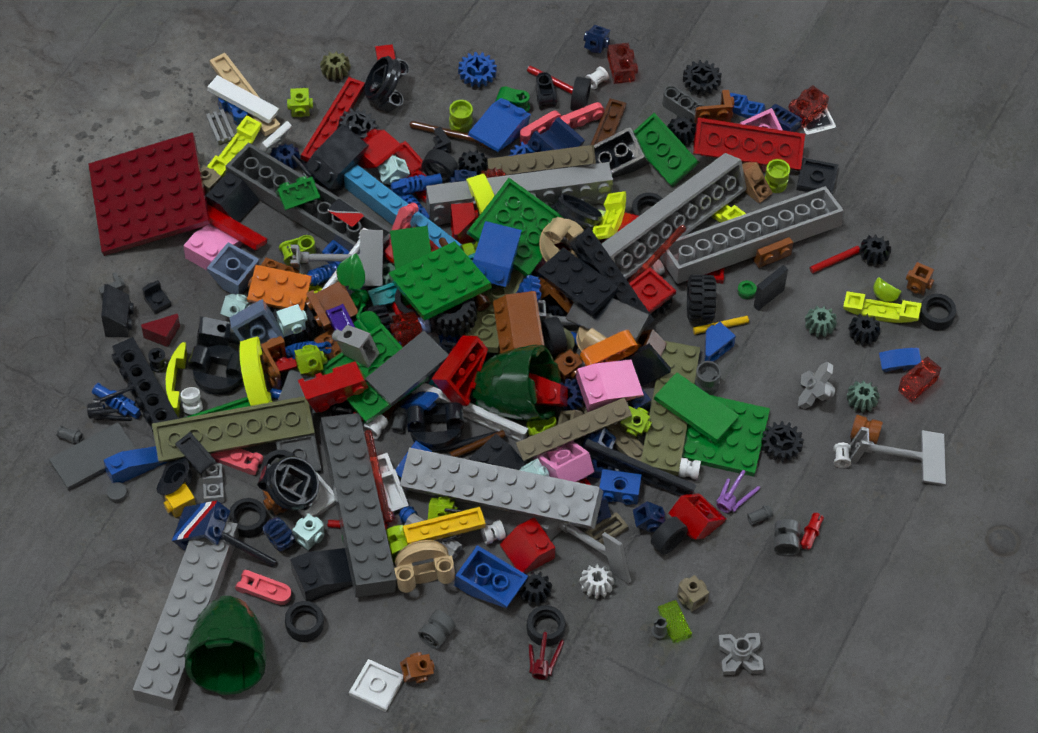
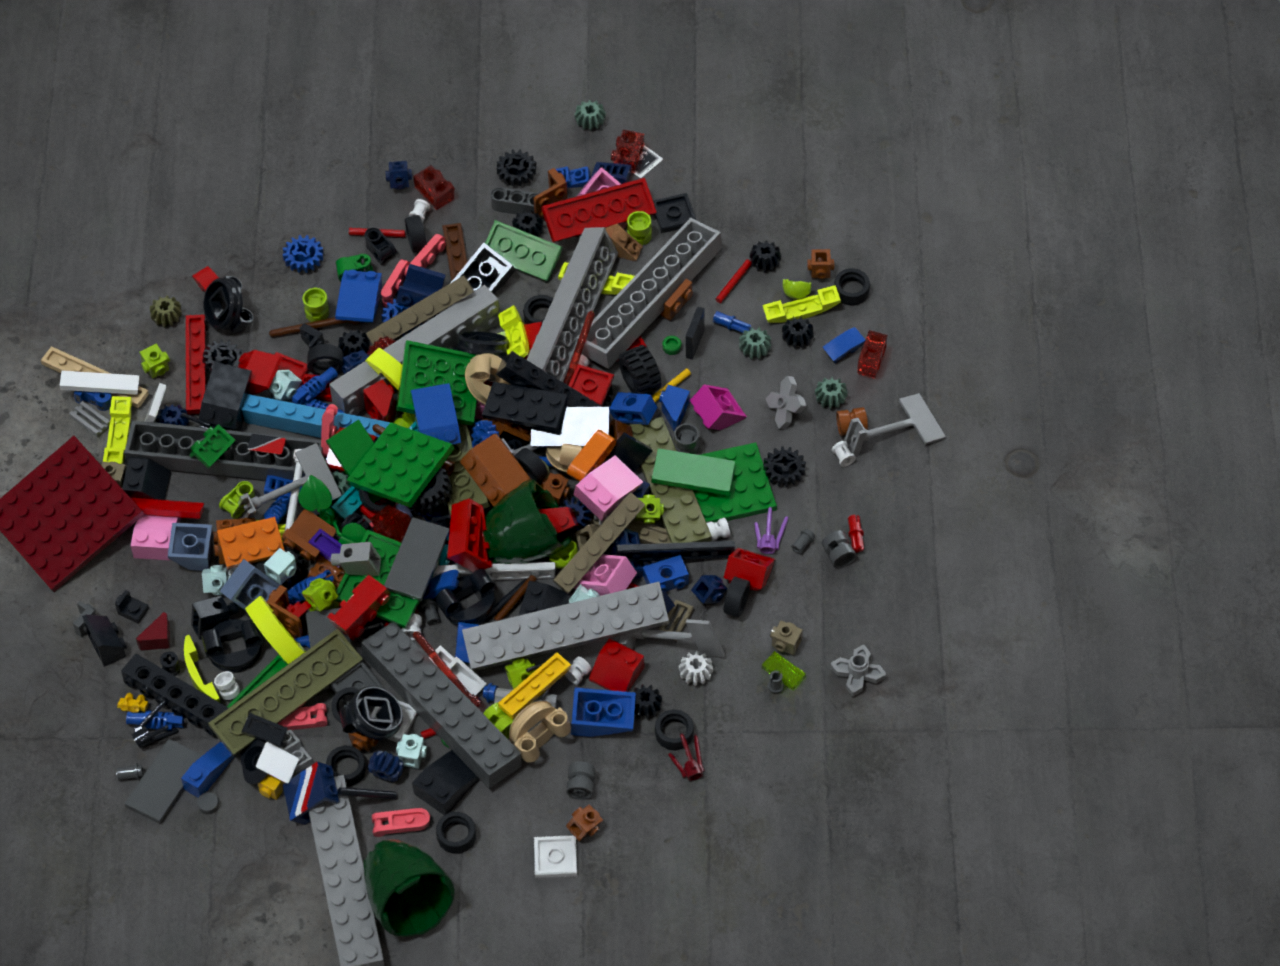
camera: 25 degrees left, 0 degrees up
none -> yellow piece [117,693,148,712]
none -> white sticker [256,742,299,783]
none -> sand green gear [575,99,606,131]
none -> blue brick [610,392,658,425]
none -> dark pink slope [690,384,747,430]
none -> blue axle [713,311,751,333]

